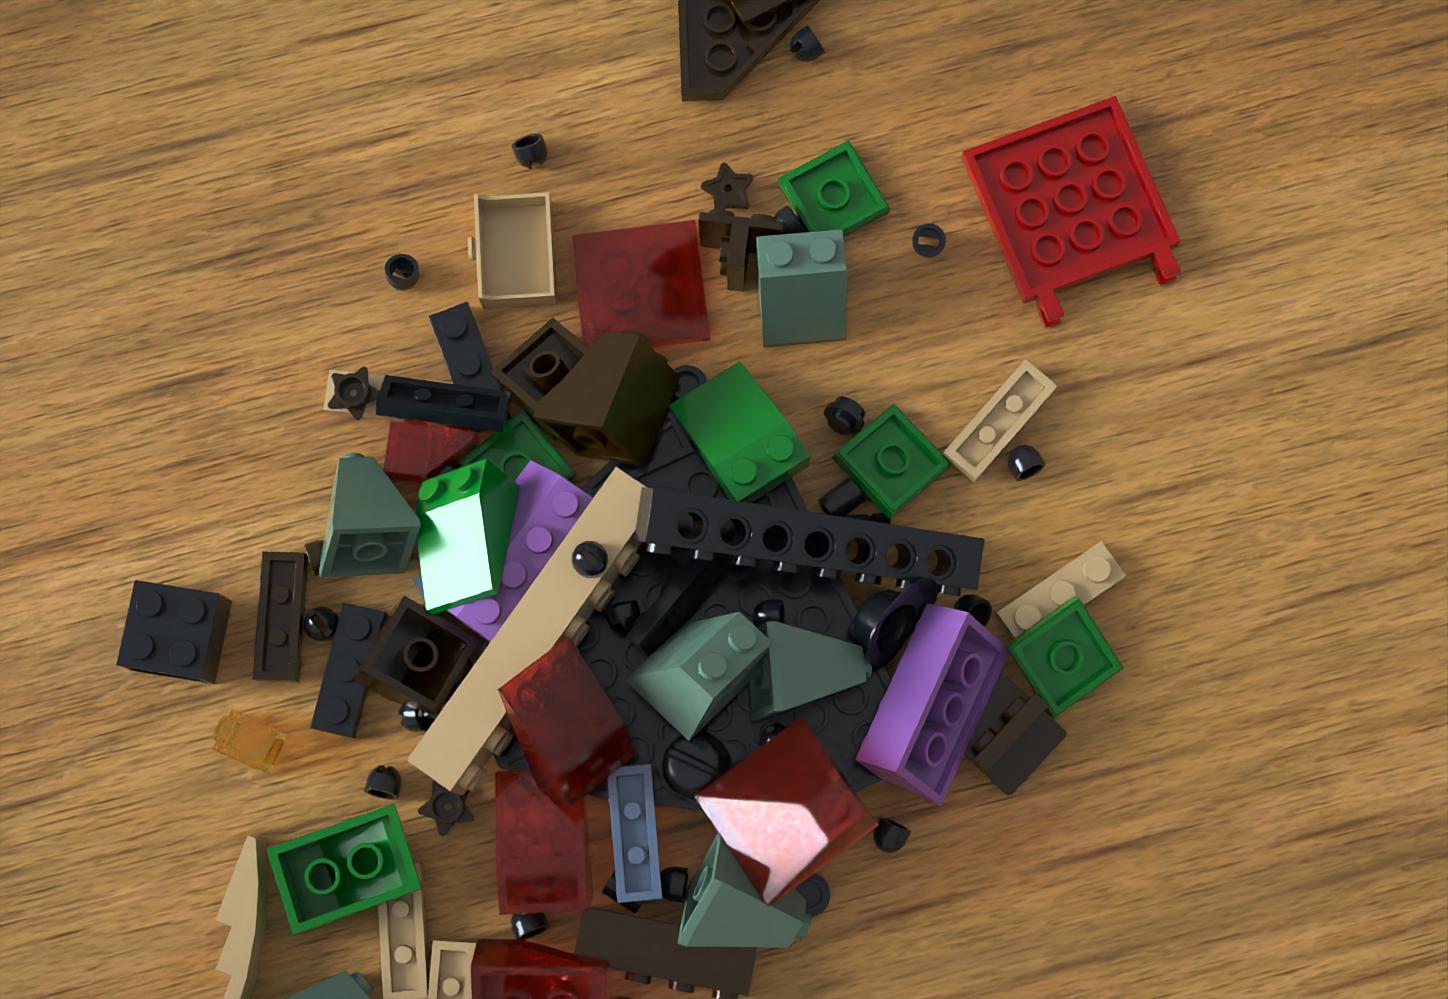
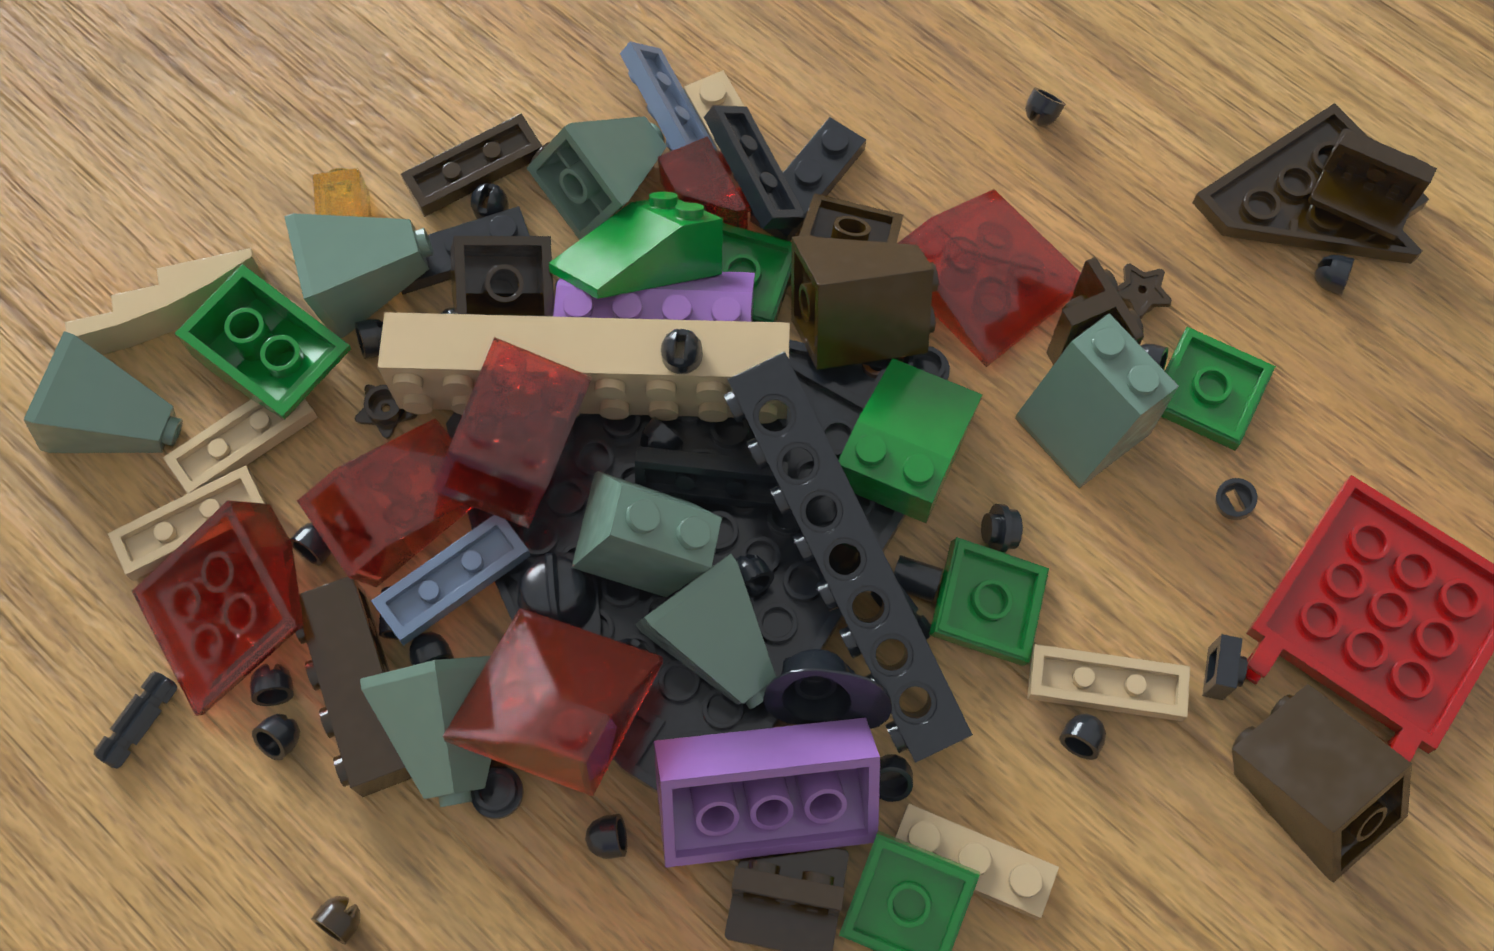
camera: 55 degrees right, 10 degrees down
black piece [116,580,232,684] -> none
dark brown plate [328,366,379,420] -> none
black hinge [385,254,419,291] -> none
tan container [468,192,557,309] -> none
none -> sand green slope [284,213,434,338]
none -> sand blue plate [620,41,717,162]
none -> black plate [1202,634,1248,700]
none -> dark brown slope [1232,684,1412,883]

